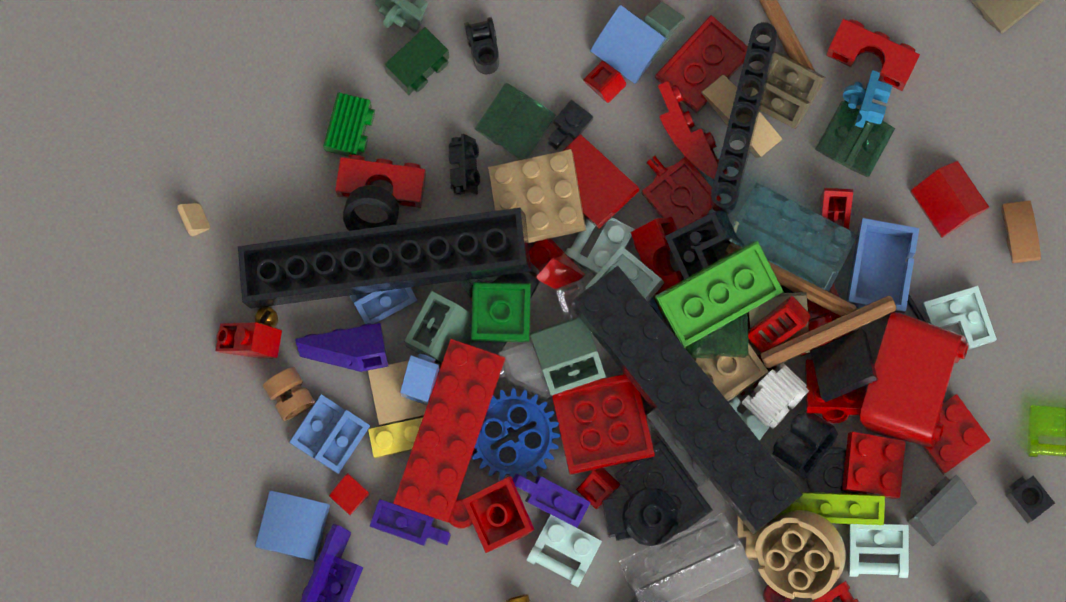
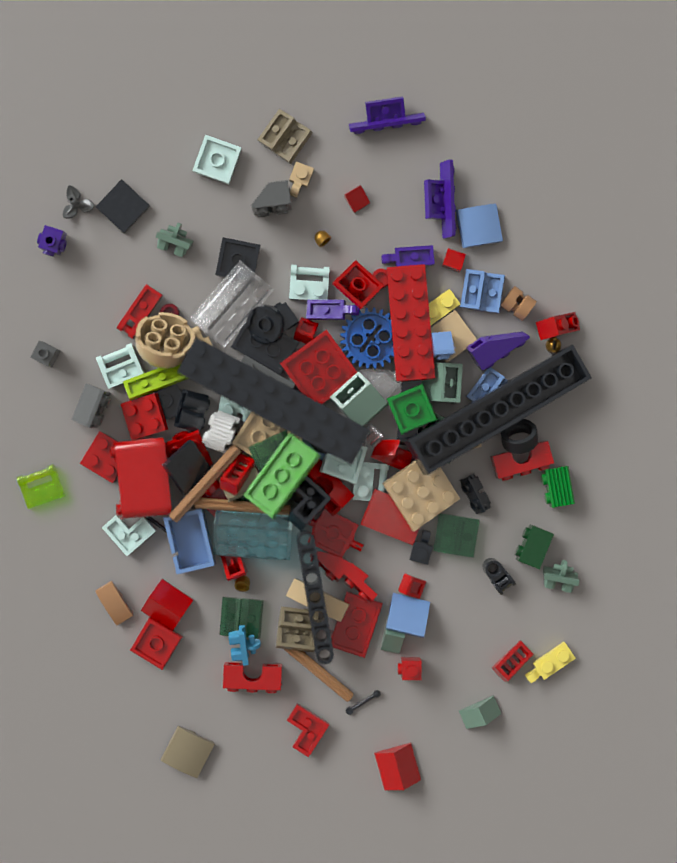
camera: 150 degrees right, 10 degrees up
tan slope [177,203,210,237] -> none
black brick [1006,475,1055,524] -> none
none -> red plate [130,617,183,670]
none -> pearl gold hinge [234,575,250,592]

